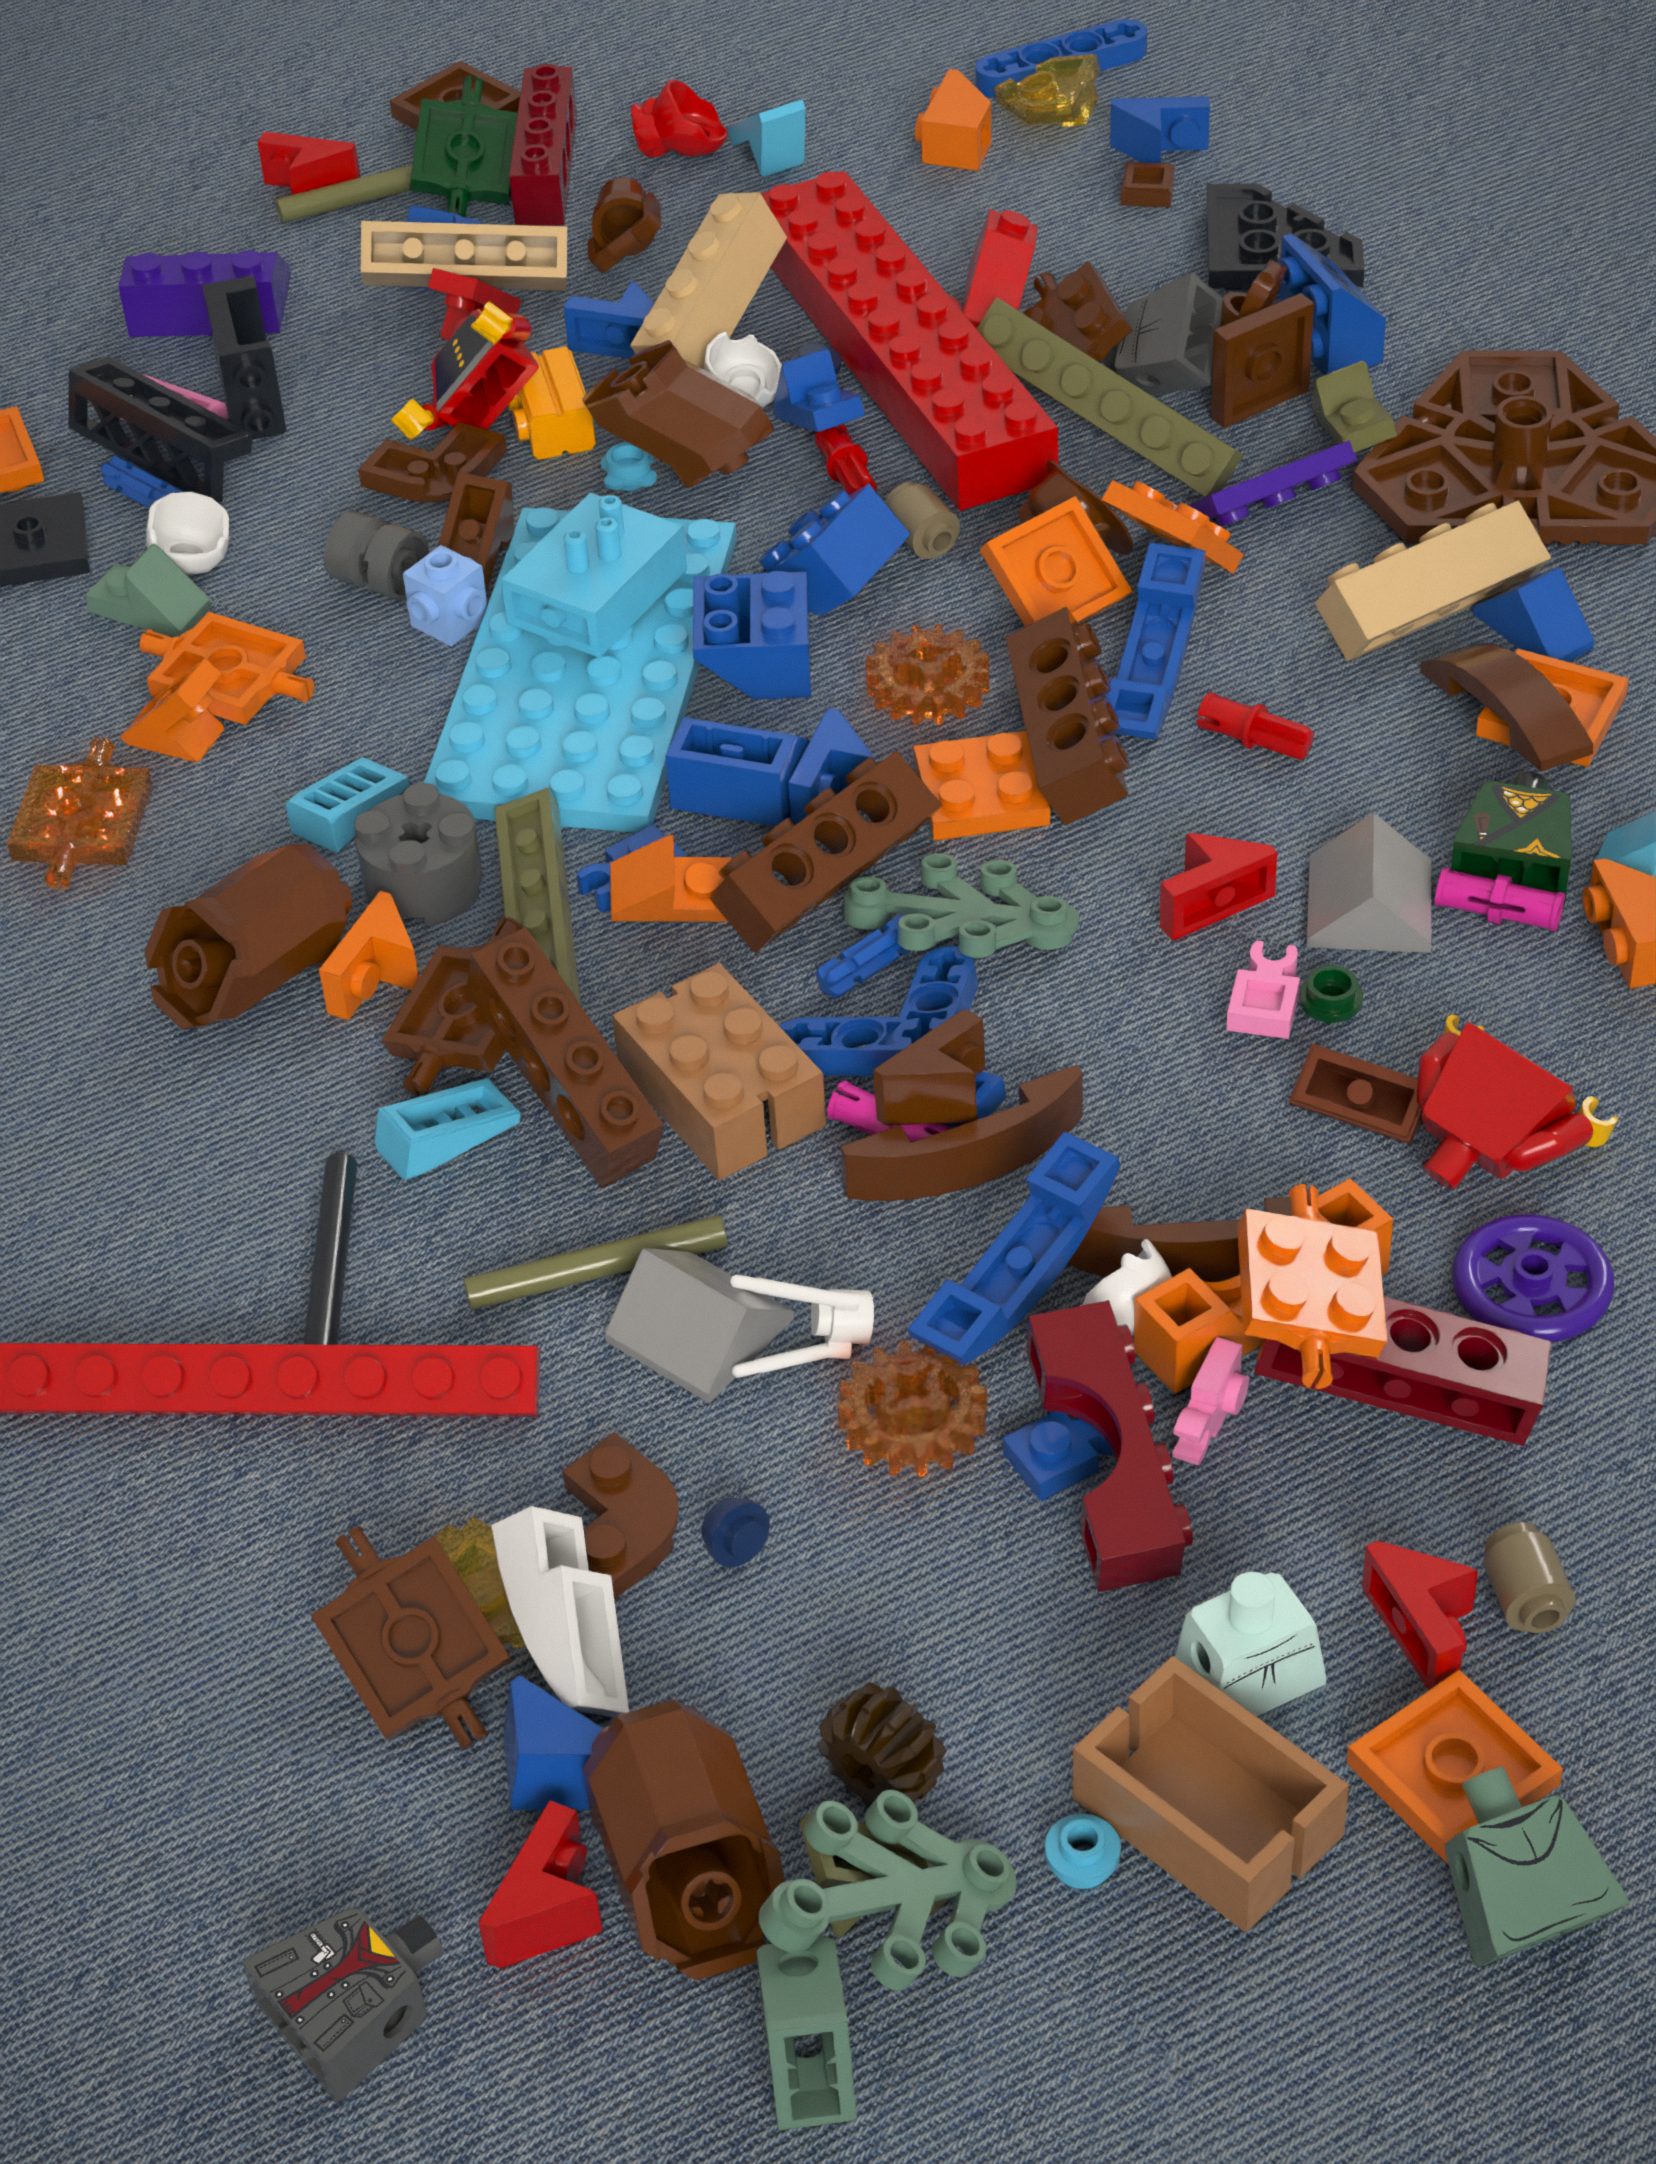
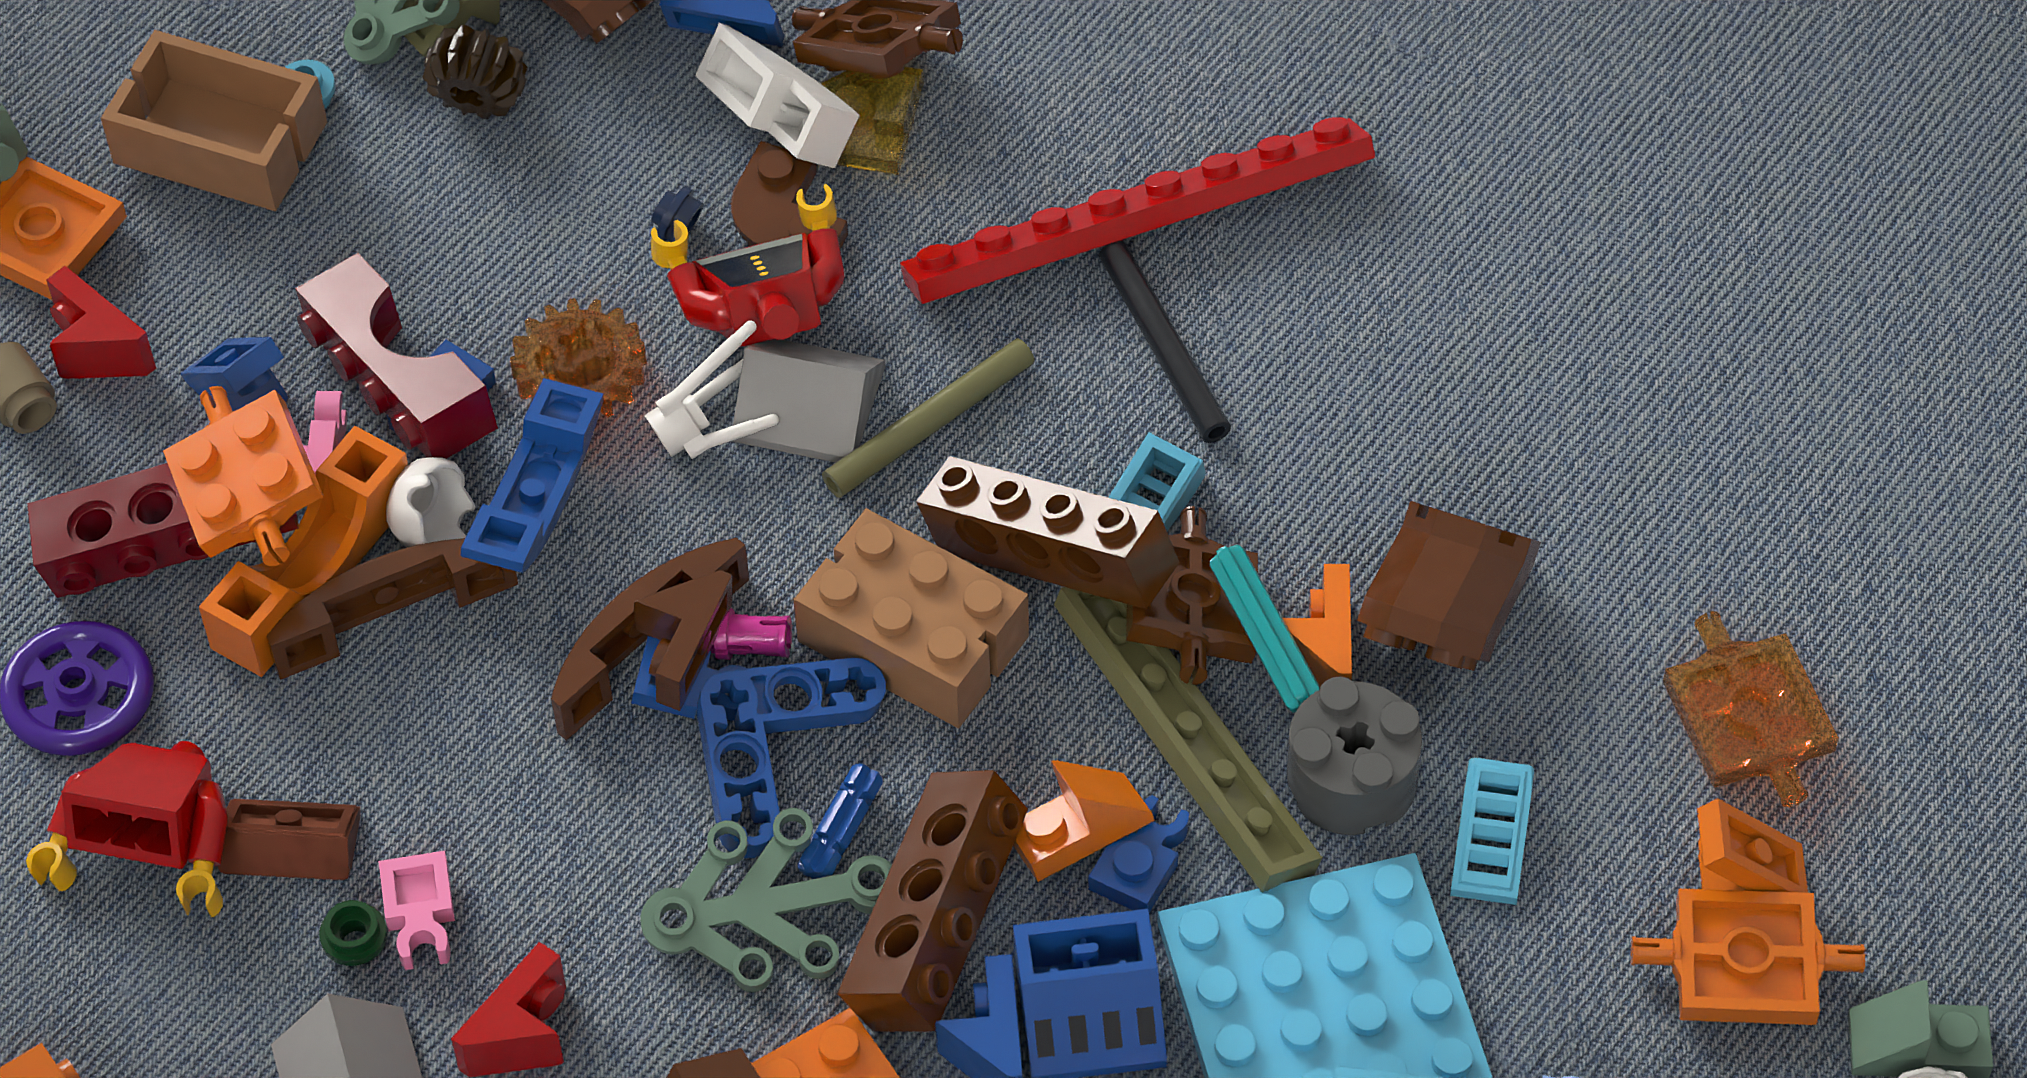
camera: 155 degrees right, 10 degrees up
light aqua torso [1175,1572,1326,1717] -> none
none -> blue slope [180,337,288,411]
none -> red torso [651,184,844,347]
none -> teal axle [1210,544,1320,713]

